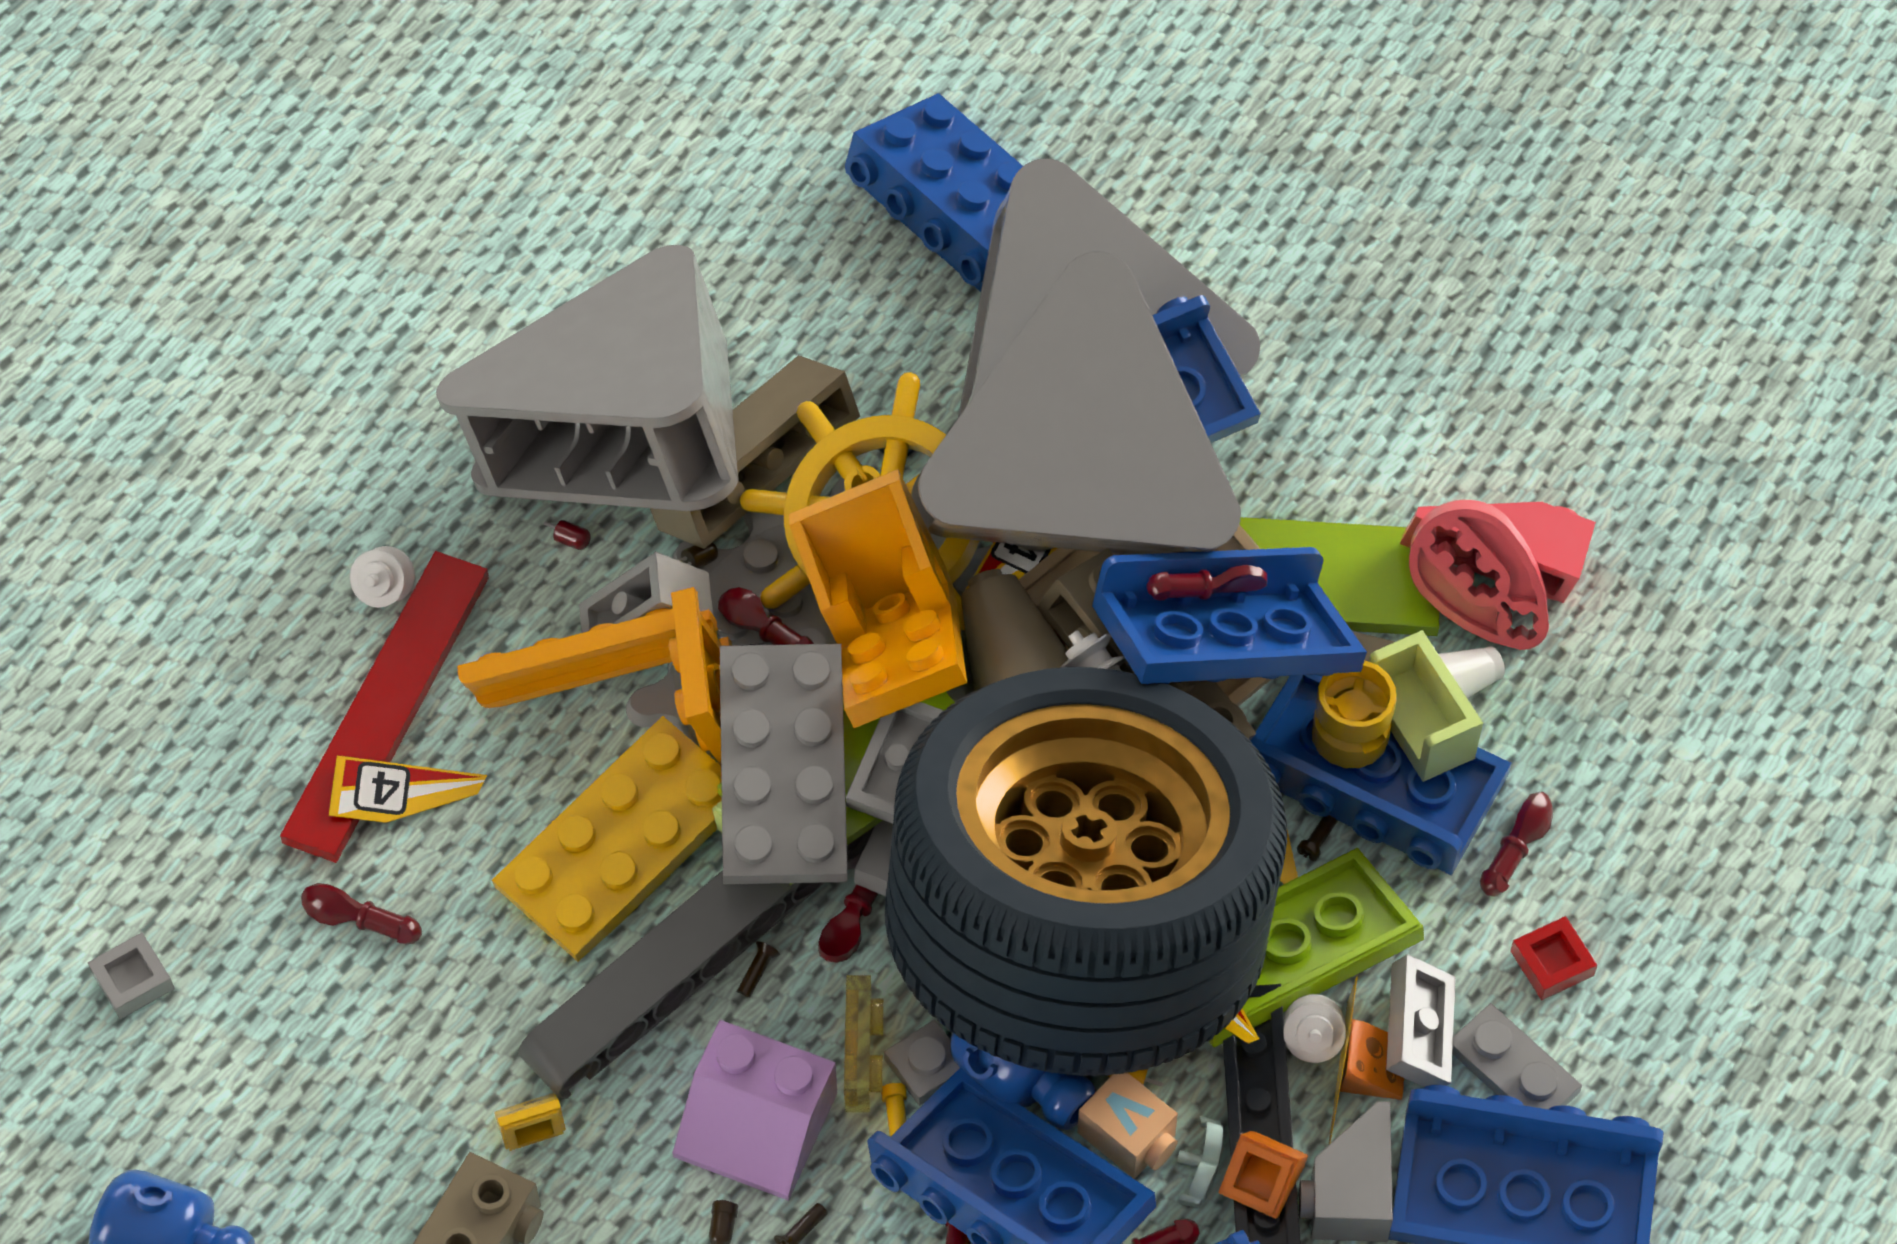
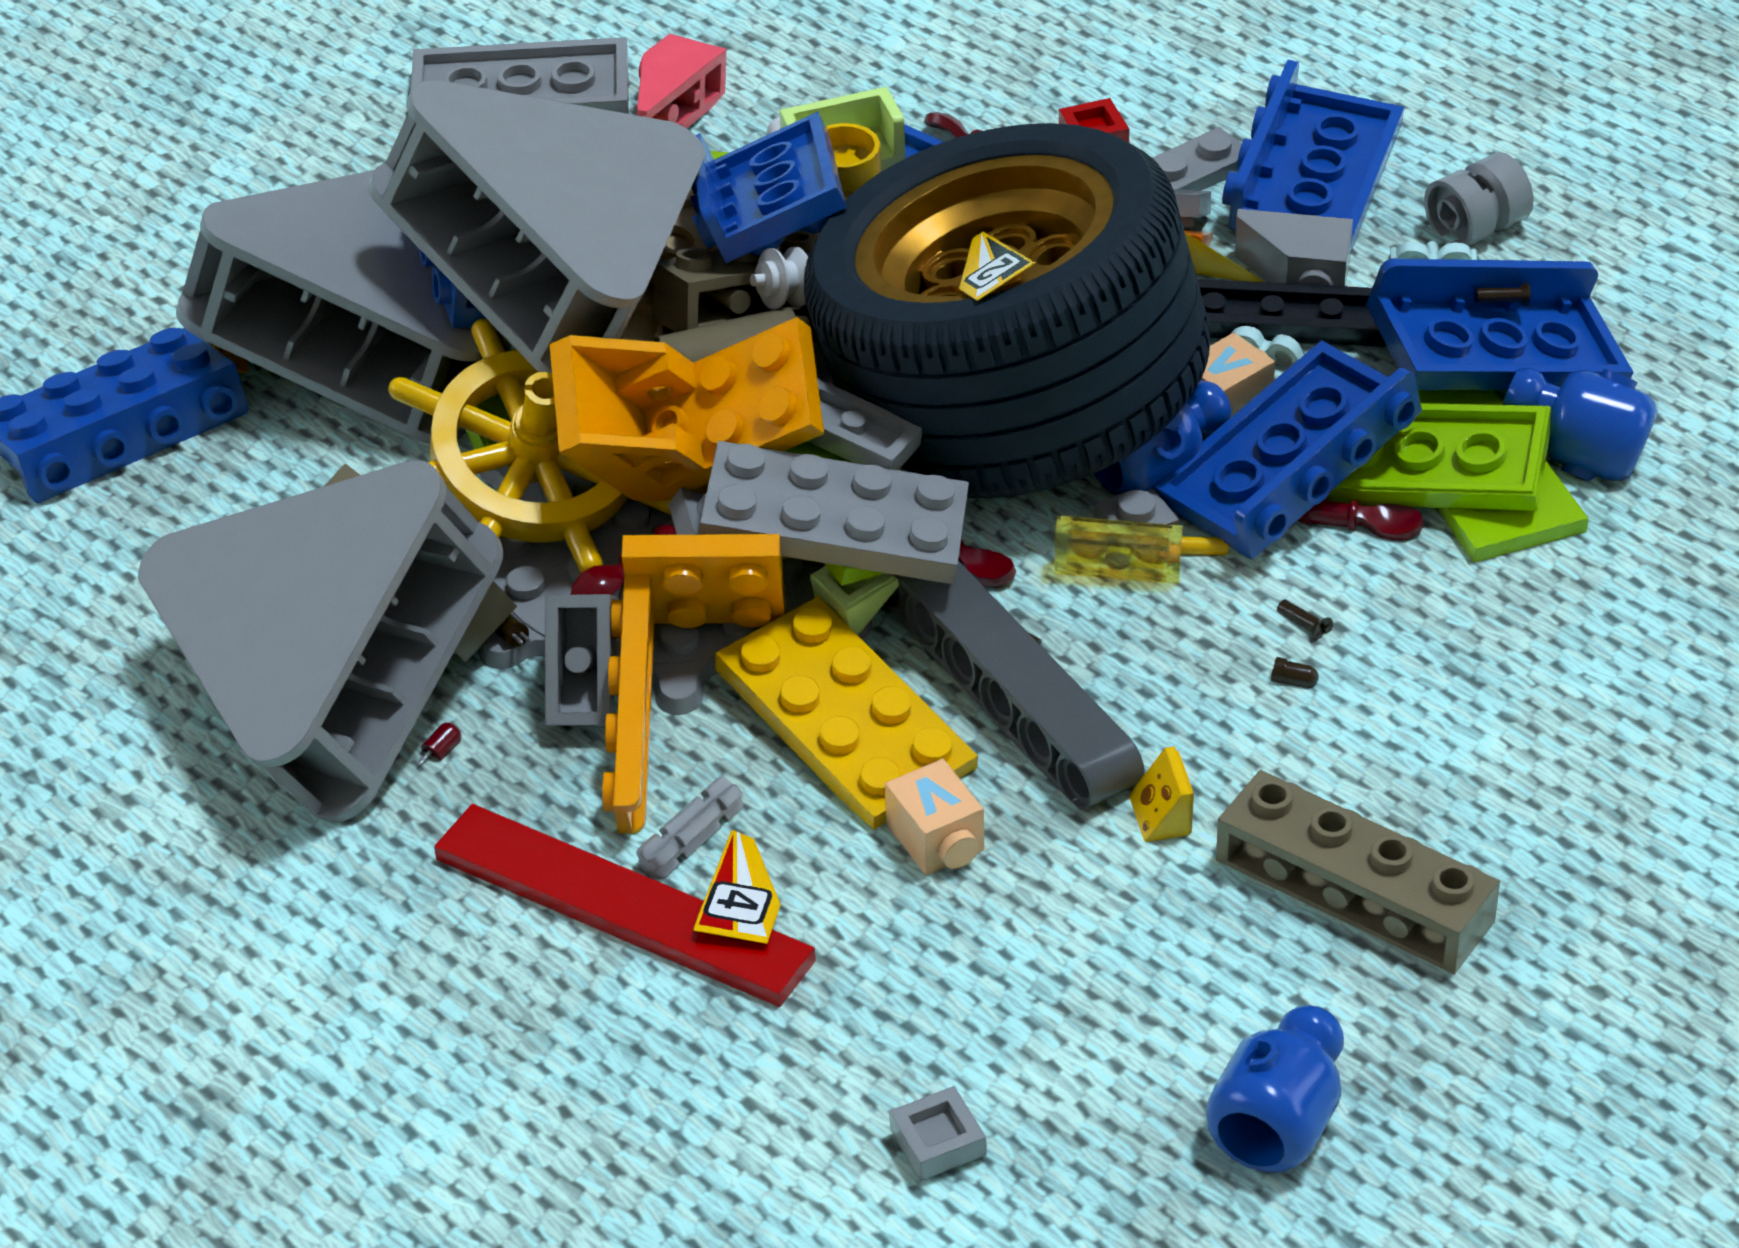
camera: 80 degrees left, 15 degrees down
dark red piece [301,883,422,944] -> none
white wheel [350,546,415,608] -> none
lavender slope [673,1020,837,1201] -> none
dark red piece [1147,565,1267,601] -> none
orange slope [1218,1131,1308,1219] -> none
coral piece [1409,500,1549,650] -> none
none -> light grey plate [411,37,629,114]
none -> light grey axle [636,778,743,879]
none -> light nougat brick [885,759,984,875]
none -> sticker [959,232,1036,301]

